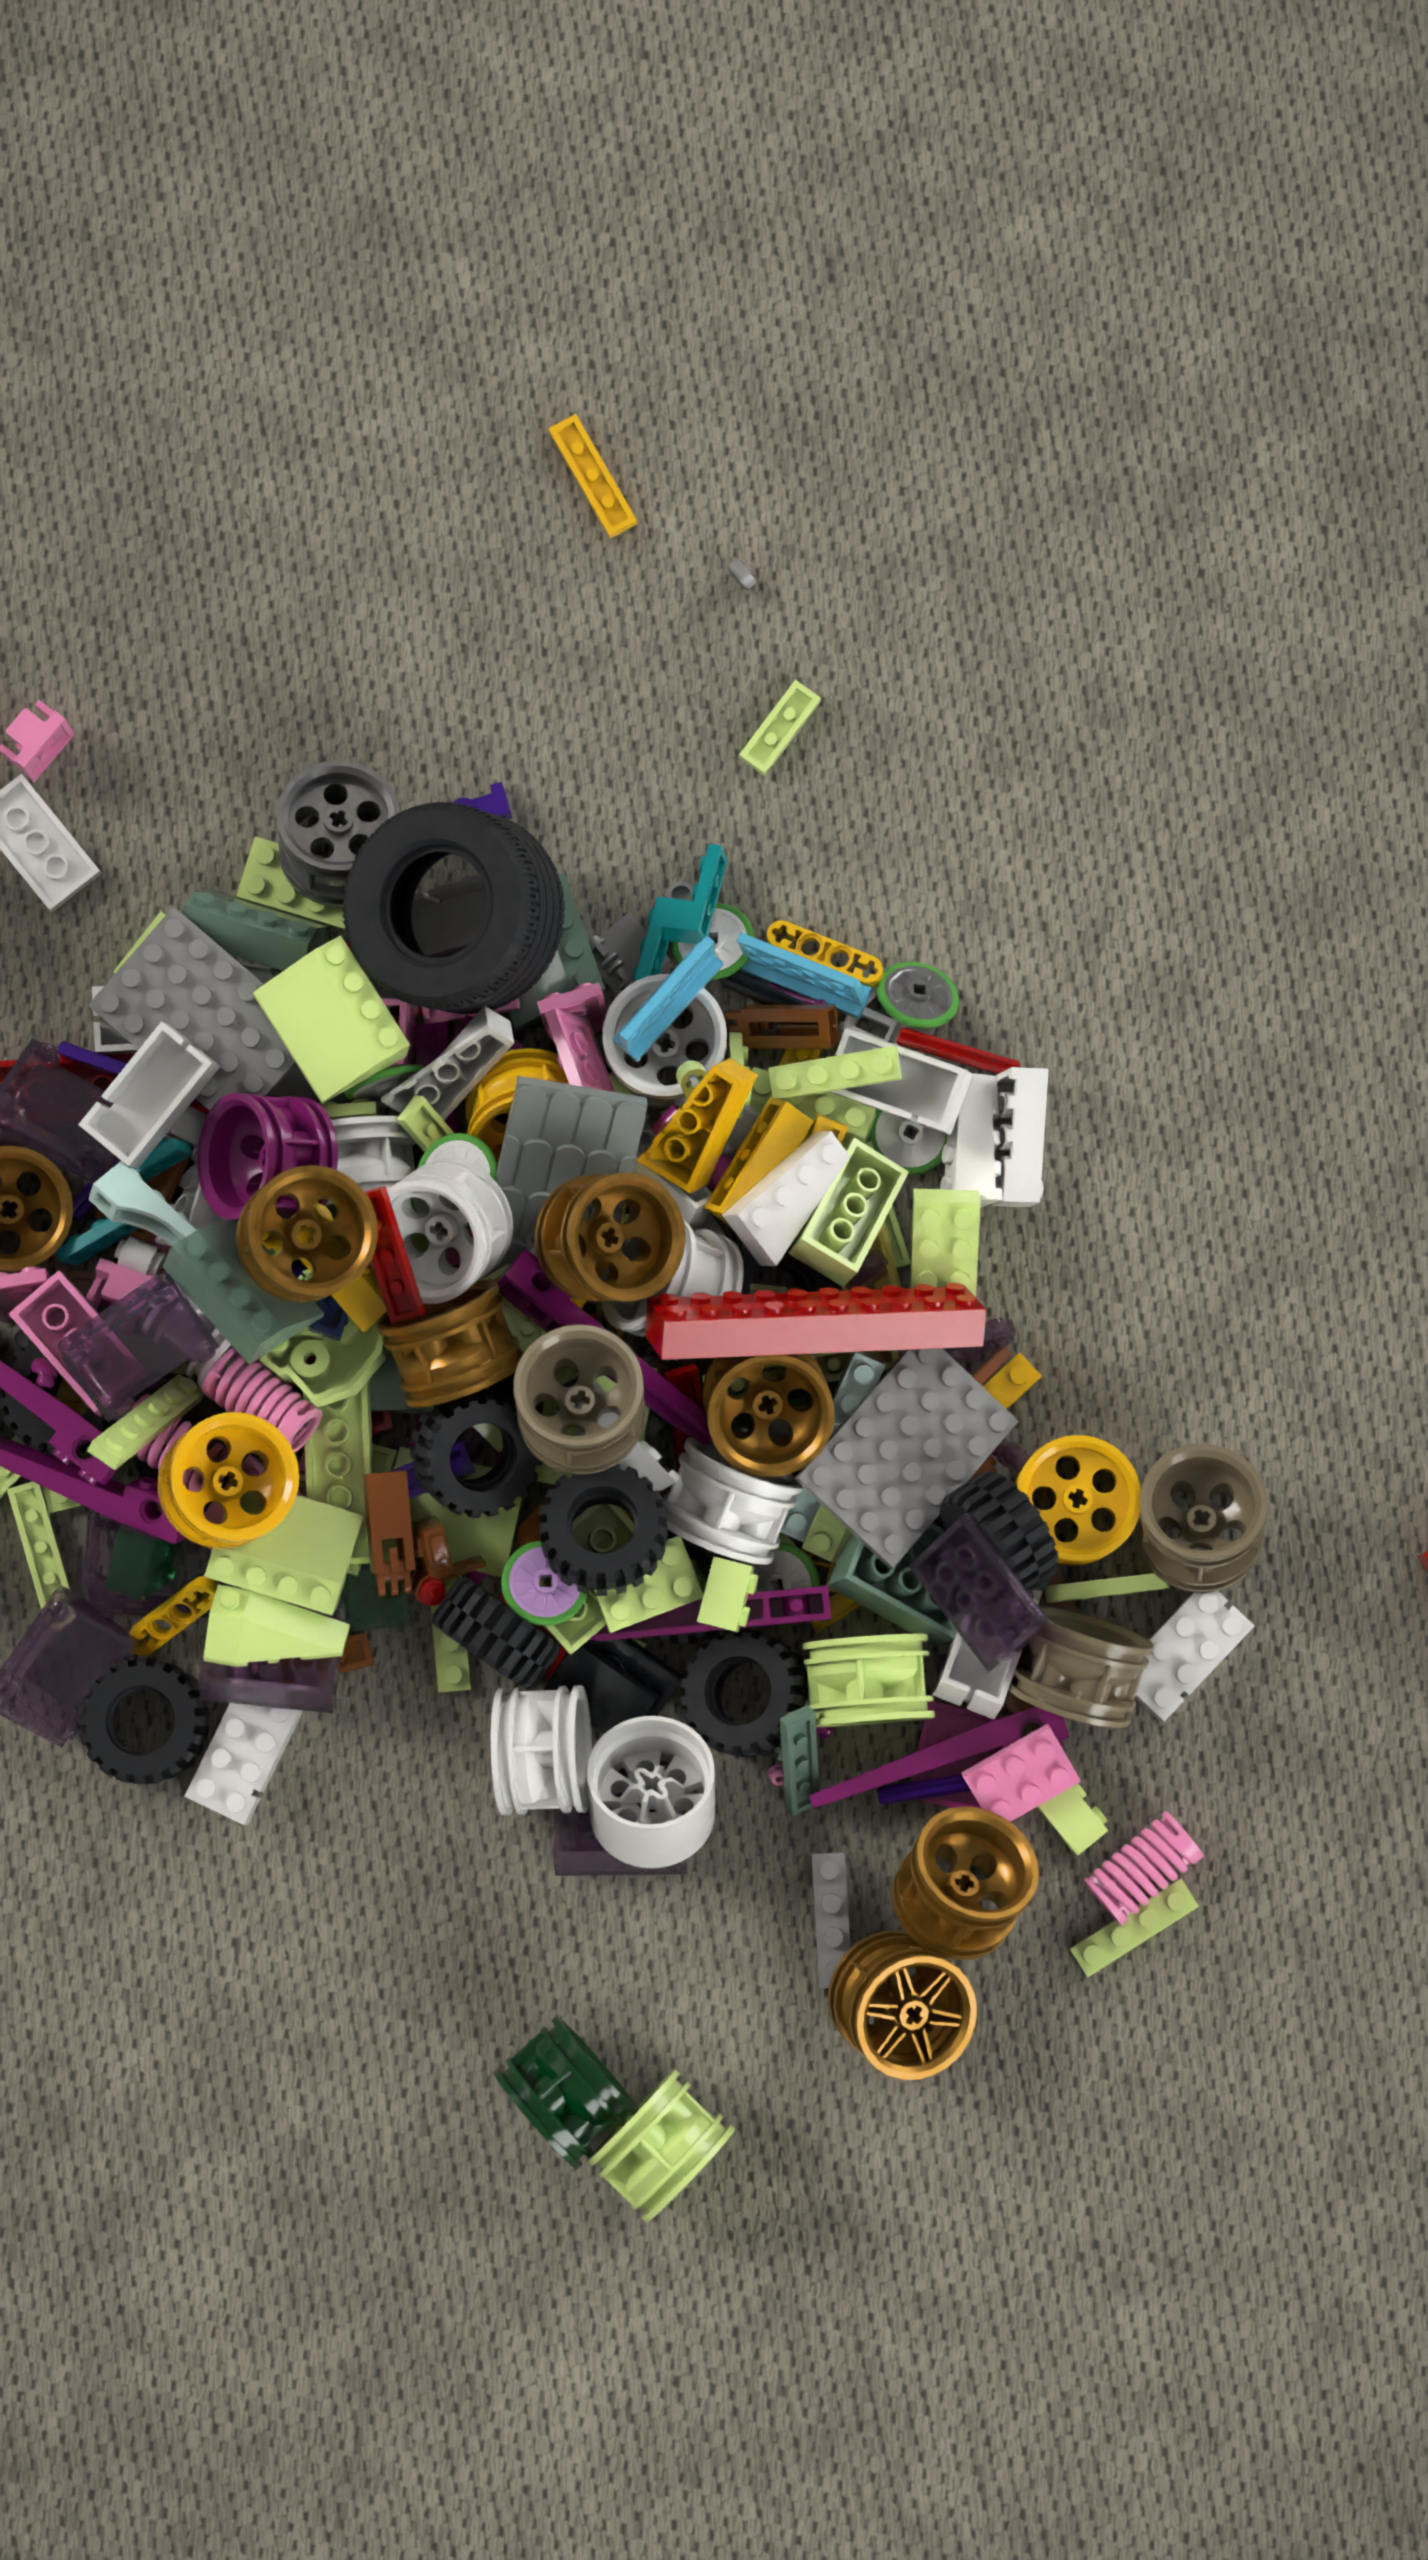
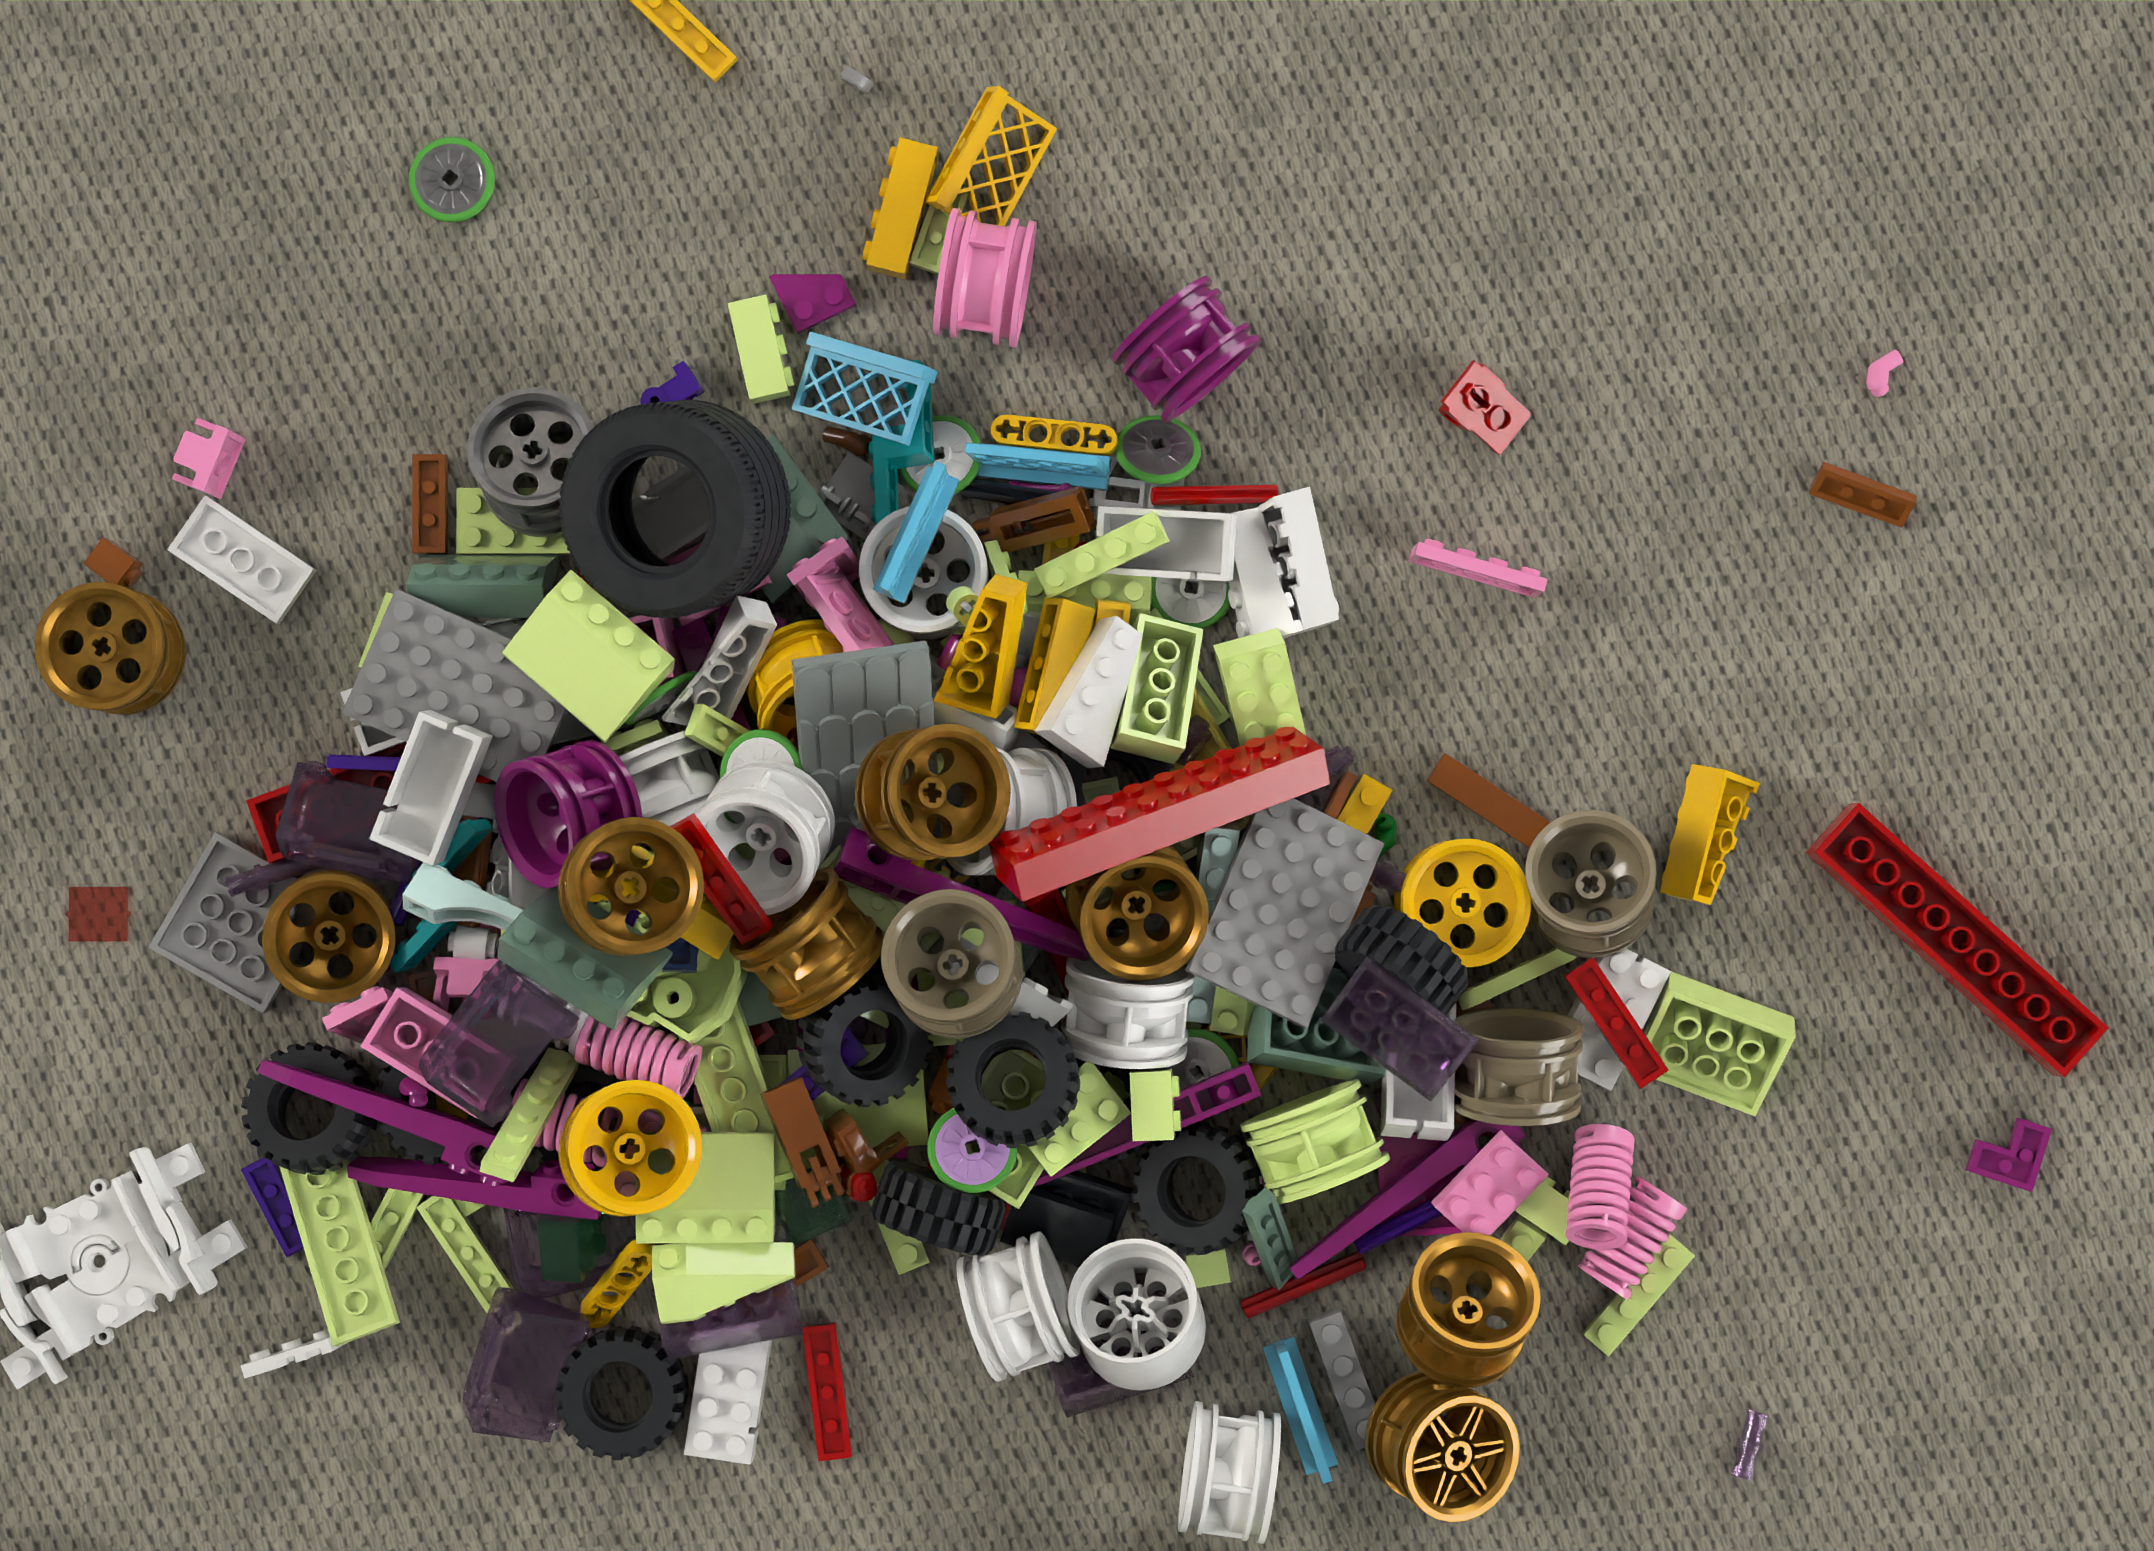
camera: 20 degrees left, 5 degrees up
none -> flat silver wheel [409,137,495,222]
none -> dark orange plate [412,454,448,554]
none -> yellowish green brick [728,294,795,404]
none -> magenta wing [769,274,856,334]
none -> medium azure fence [792,332,938,446]
none -> red plate [802,1322,853,1461]
none -> reddish brown arm [822,426,872,456]
none -> yellow brick [862,137,939,280]
none -> yellow fence [924,86,1057,226]
none -> bright pink wheel [933,208,1037,348]
none -> magenta wheel [1111,275,1262,423]
none -> white wheel [1178,1401,1281,1544]
none -> yellowish green brick [1184,1248,1231,1288]
none -> red axle [1240,1251,1366,1318]
none -> medium azure fence [1263,1336,1338,1484]
none -> green arm [1375,813,1397,859]
none -> bright pink plate [1408,539,1548,598]
none -> dark orange tile [1426,753,1551,849]
none -> piece [1438,360,1532,455]
none -> yellowish green plate [1500,1214,1547,1262]
none -> red plate [1564,957,1669,1089]
none -> bright pink piece [1565,1124,1635,1250]
none -> yellowish green slope [1644,971,1796,1116]
none -> yellow wedge [1660,764,1760,905]
none -> clear purple pin [1731,1409,1769,1481]

